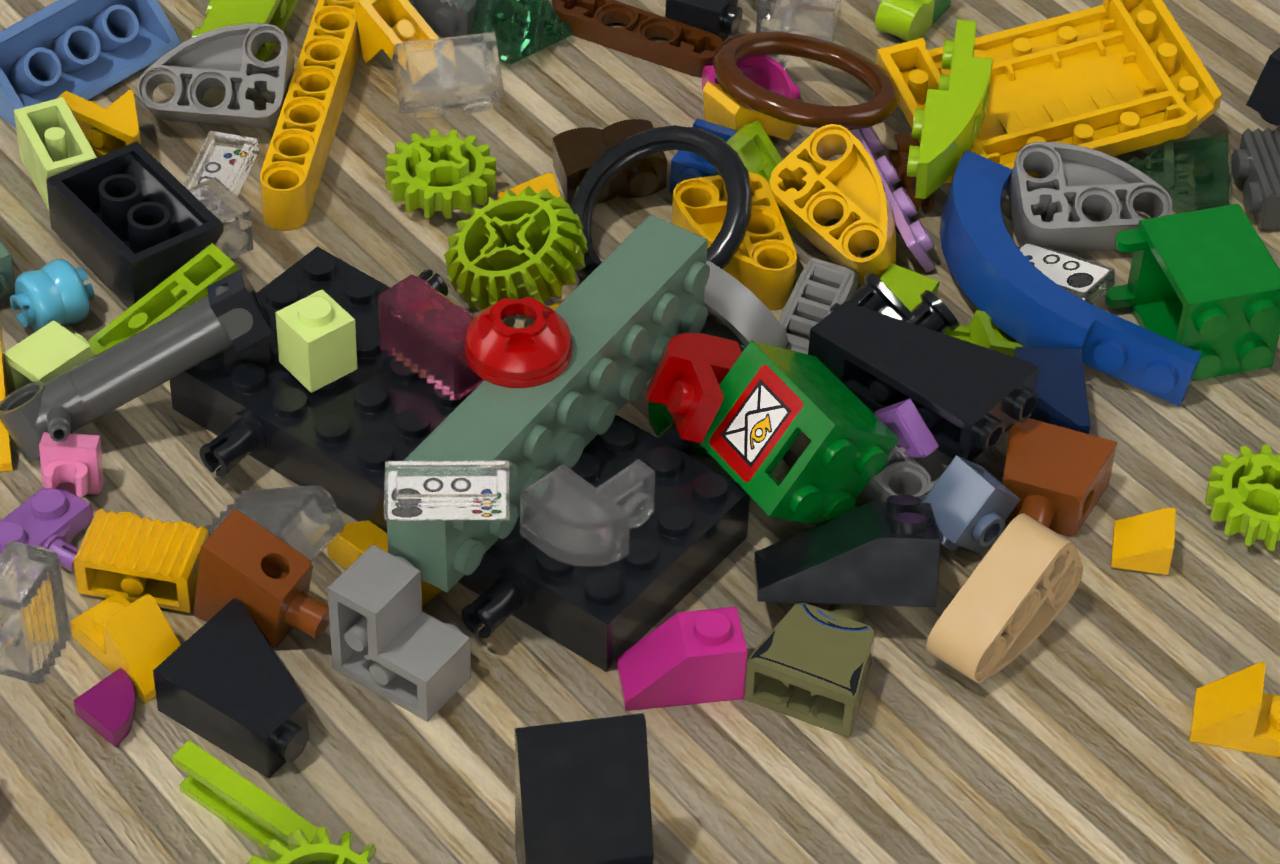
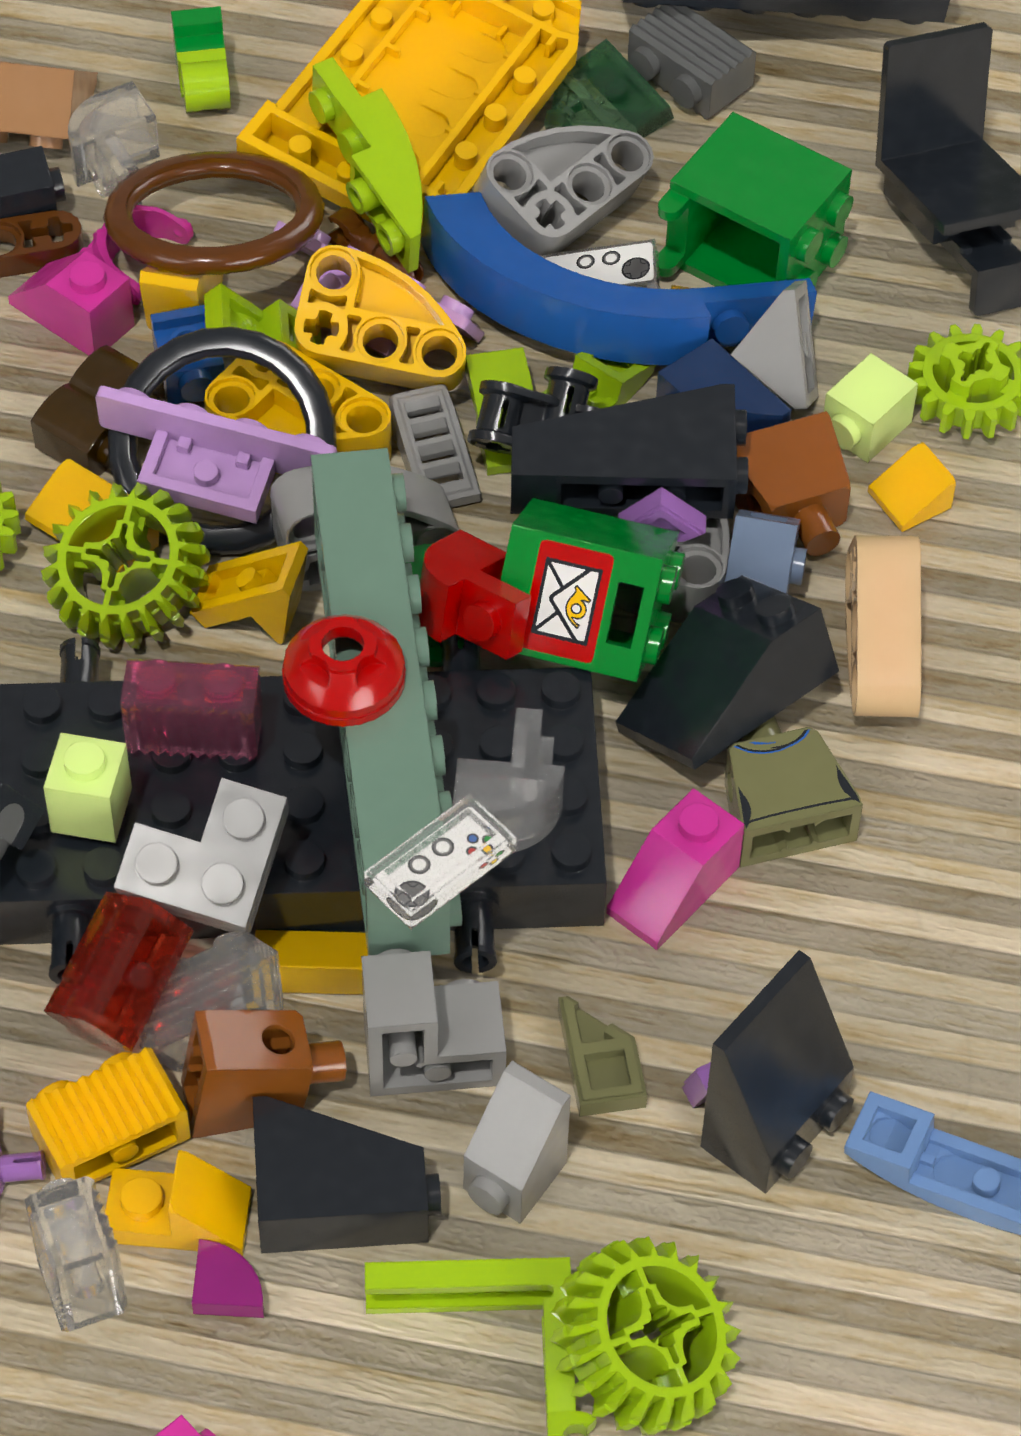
camera: 40 degrees left, 10 degrees up
none -> dark pink slope [8,251,135,356]
none -> clear red brick [44,891,194,1052]
none -> lavender bracket [95,386,337,524]
none -> brick [114,778,289,938]
none -> light grey slope [463,1061,571,1224]
none -> olive tile [558,996,647,1117]
none -> light grey slope [731,280,818,409]
none -> yellowish green brick [824,353,918,463]

